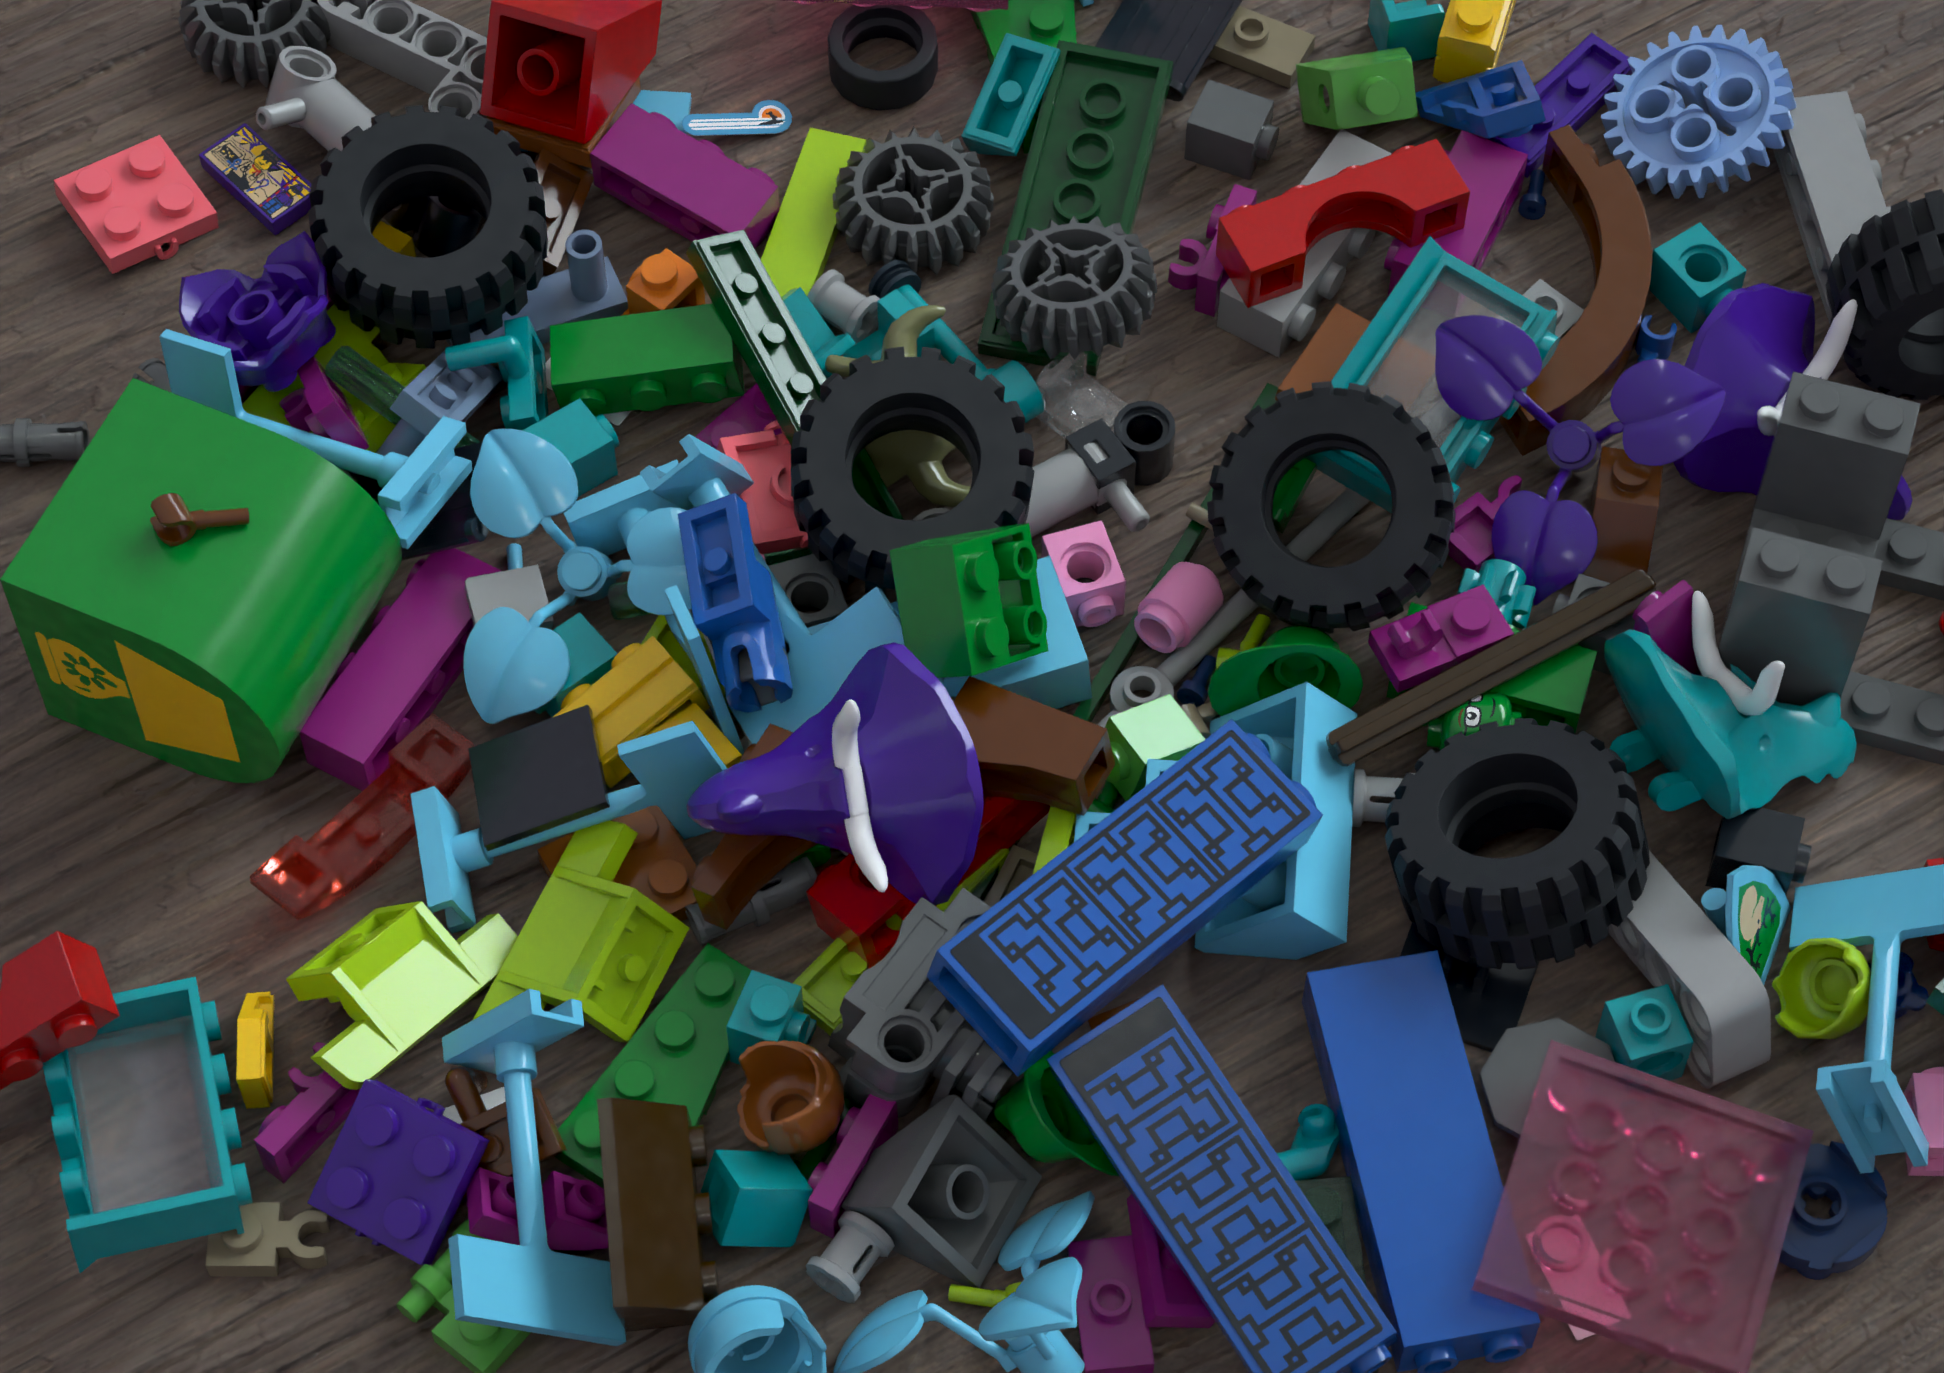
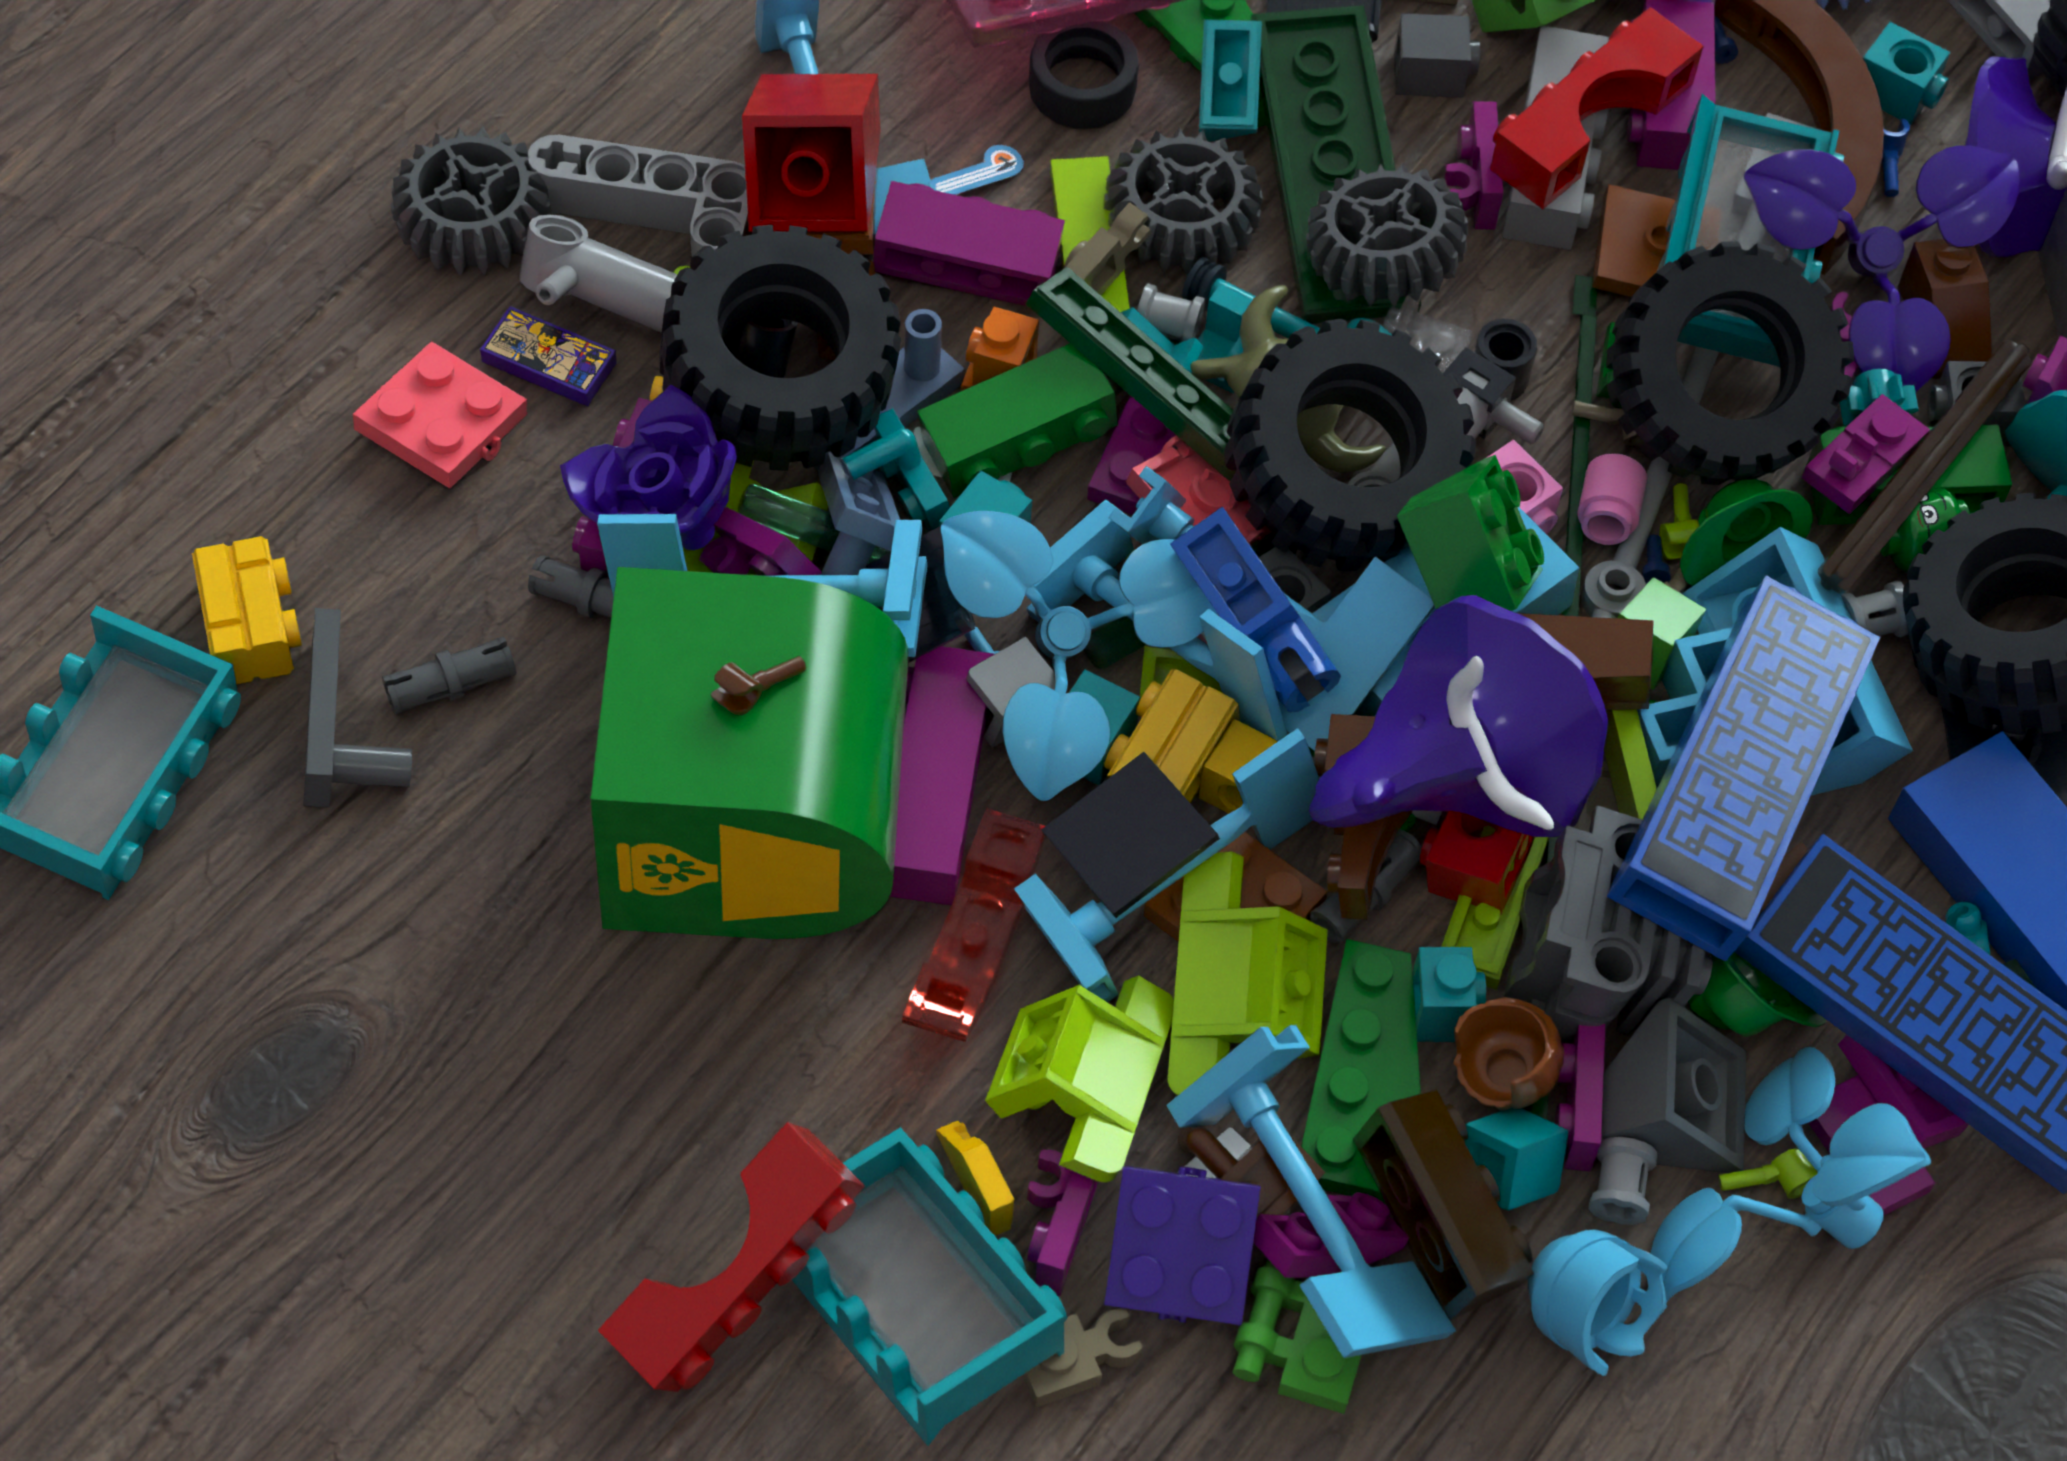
camera: 25 degrees left, 0 degrees up
none -> dark tan plate [1064,202,1151,295]

